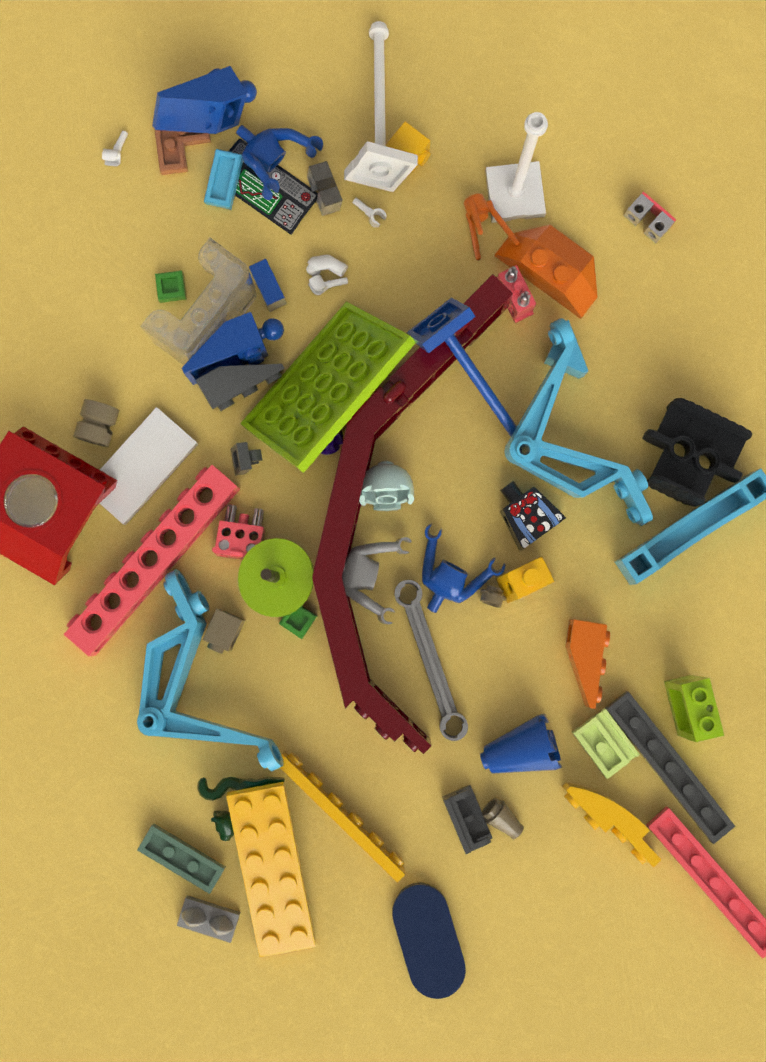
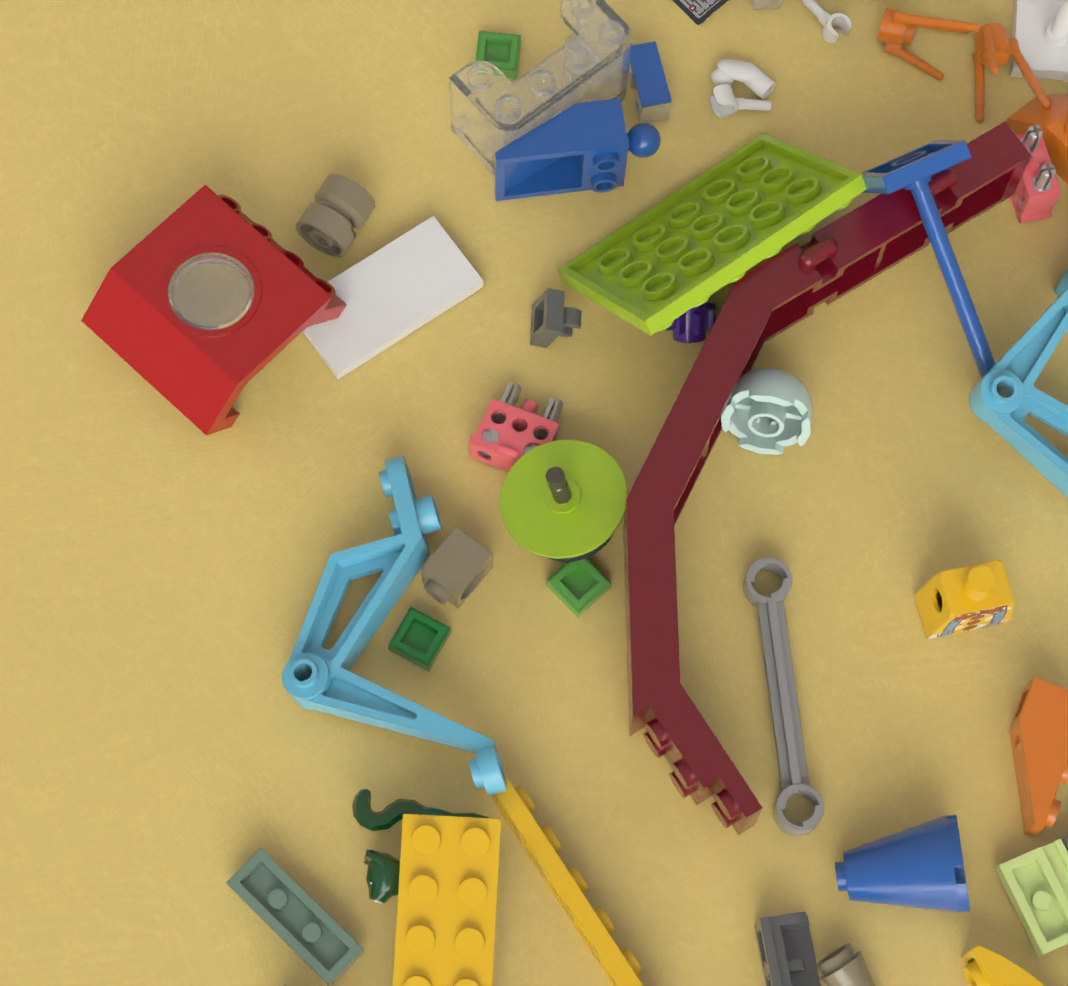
camera: 10 degrees right, 15 degrees down
coral brick [63,465,240,656] -> none
dark grey slope [196,364,285,411] -> none
light grey piece [342,537,412,624] -> none
blue piece [422,523,506,613] -> none
dark tan plate [480,585,506,608] -> none
torso [500,481,566,551] -> none
none -> green tile [388,607,451,671]
none -> orange plant [877,8,980,80]

